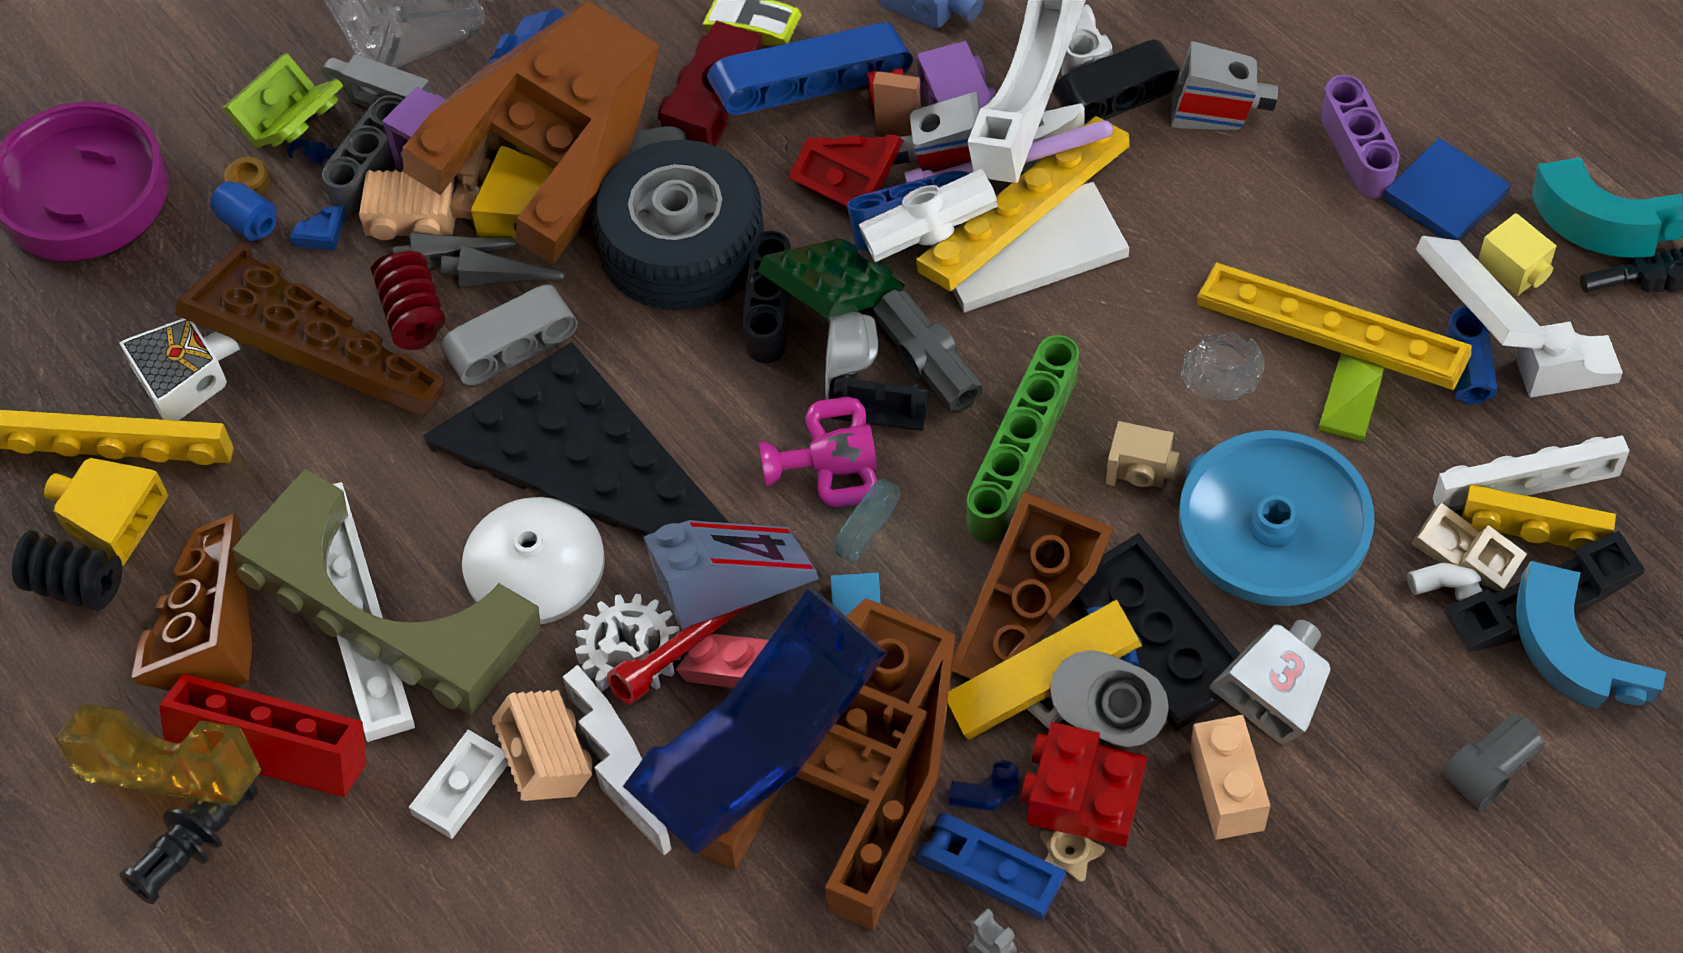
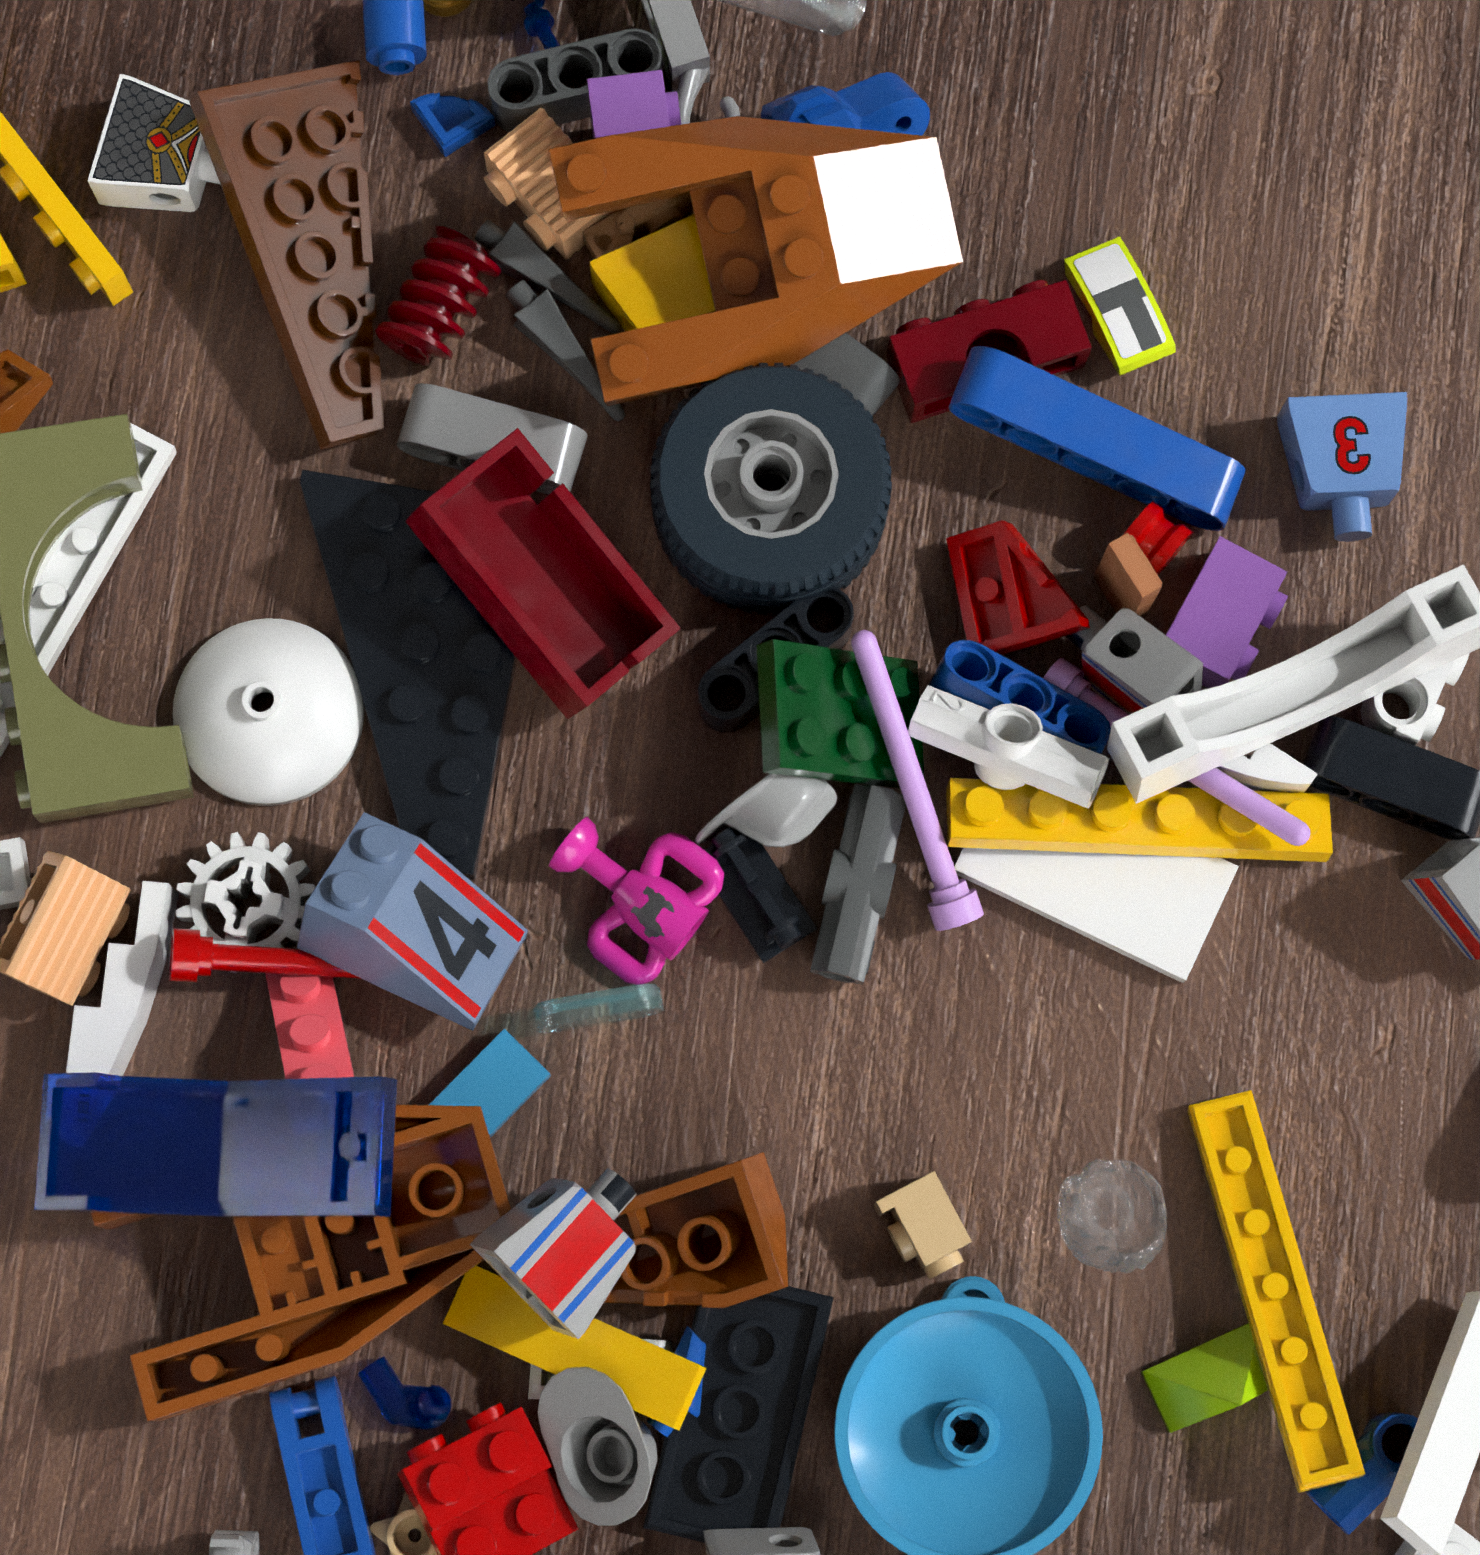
camera: 40 degrees right, 20 degrees up
bright green beam [966,335,1079,542] -> none
none -> dark red piece [405,428,681,719]
none -> torso [470,1168,636,1339]
none -> lavender piece [851,630,984,931]

